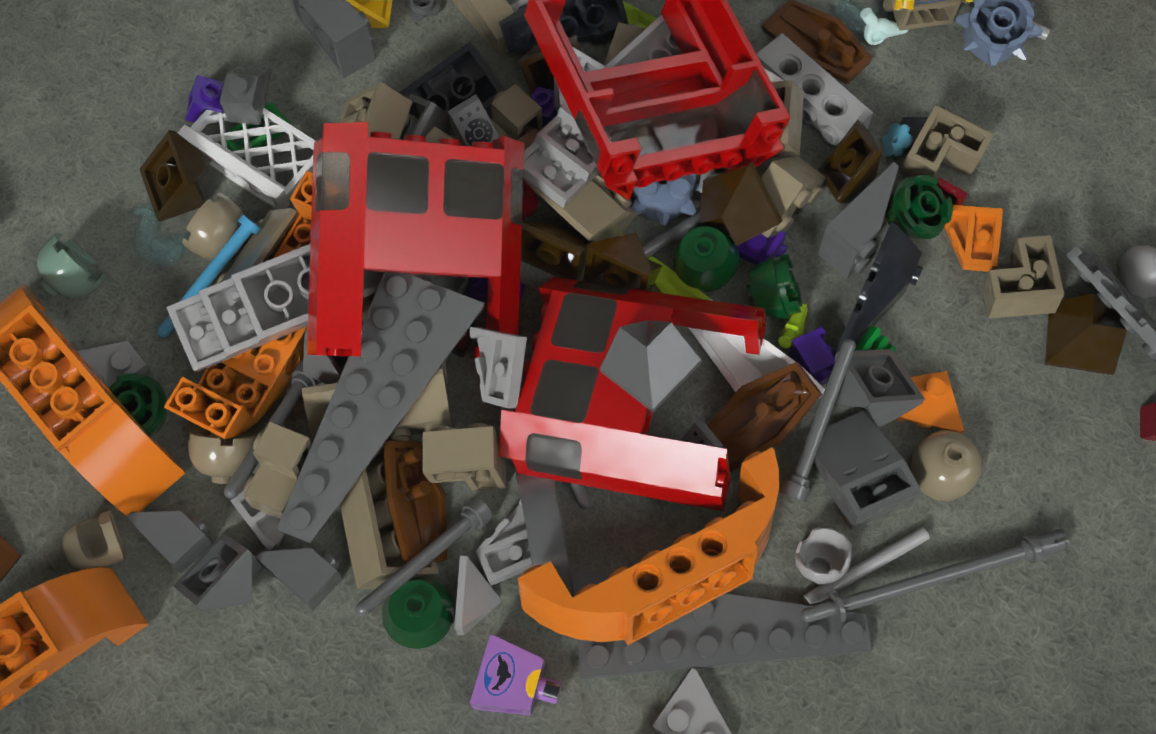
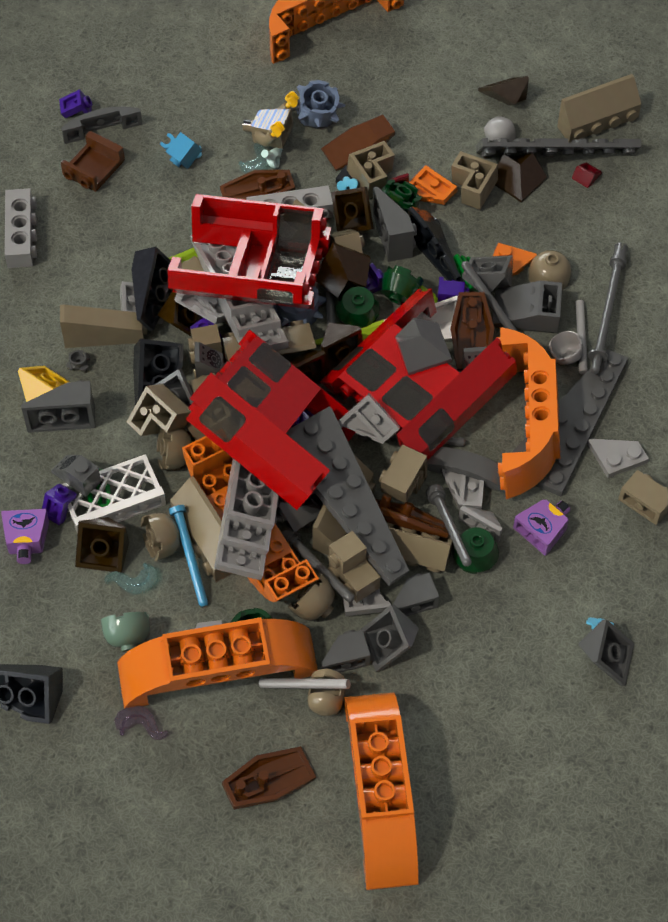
camera: 60 degrees left, 10 degrees down
none -> medium lavender torso [1,509,49,564]
none -> light grey bar [259,678,351,689]
none -> reddish brown piece [321,115,395,171]

